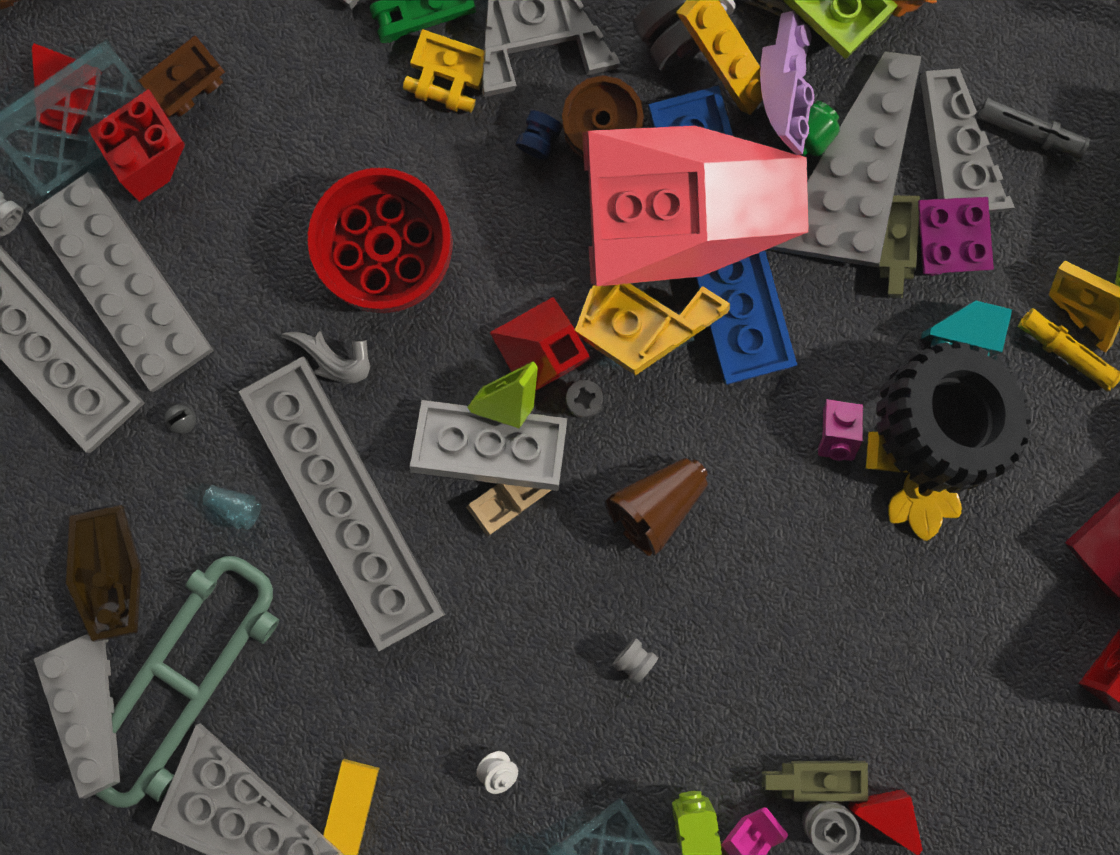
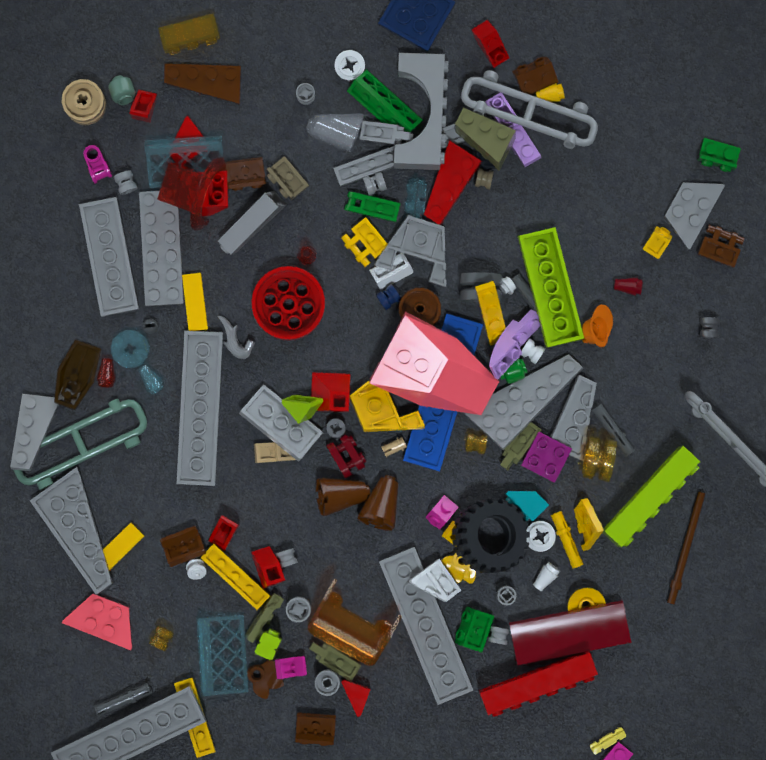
camera: 25 degrees right, 0 degrees up
none -> clear red cone [96,358,115,388]
none -> clear light blue plate [111,330,150,369]
none -> clear red piece [157,157,226,230]
none -> reddish brown bracket [160,526,206,567]
none -> yellow tile [182,273,208,331]
none -> yellow plate [201,544,270,610]
none -> red slope [208,515,240,551]
none -> light grey slope [218,191,287,255]
none -> olive hinge [244,592,284,643]
none -> red slope [251,546,285,589]
none -> dark tan bracket [266,156,309,201]
none -> light grey wheel [286,597,311,622]
none -> clear red cone [297,246,316,265]
none -> clear orange windscreen [308,578,402,666]
none -> dark red brick [326,434,367,479]
none -> reddish brown cone [357,475,398,531]
none -> white slope [369,253,413,290]
none -> light grey plate [379,547,473,705]
none -> tan pin [381,437,407,457]
none -> white wing [409,559,461,602]
none -> green bracket [455,607,494,652]
none -> clear yellow wheel [465,433,488,455]
none -> light grey wheel [488,626,510,645]
none -> light grey wheel [496,586,517,605]
none -> white wheel [521,338,546,364]
none -> white gear [526,521,556,552]
none -> white cone [533,562,560,591]
none -> clear yellow wheel [582,436,617,482]

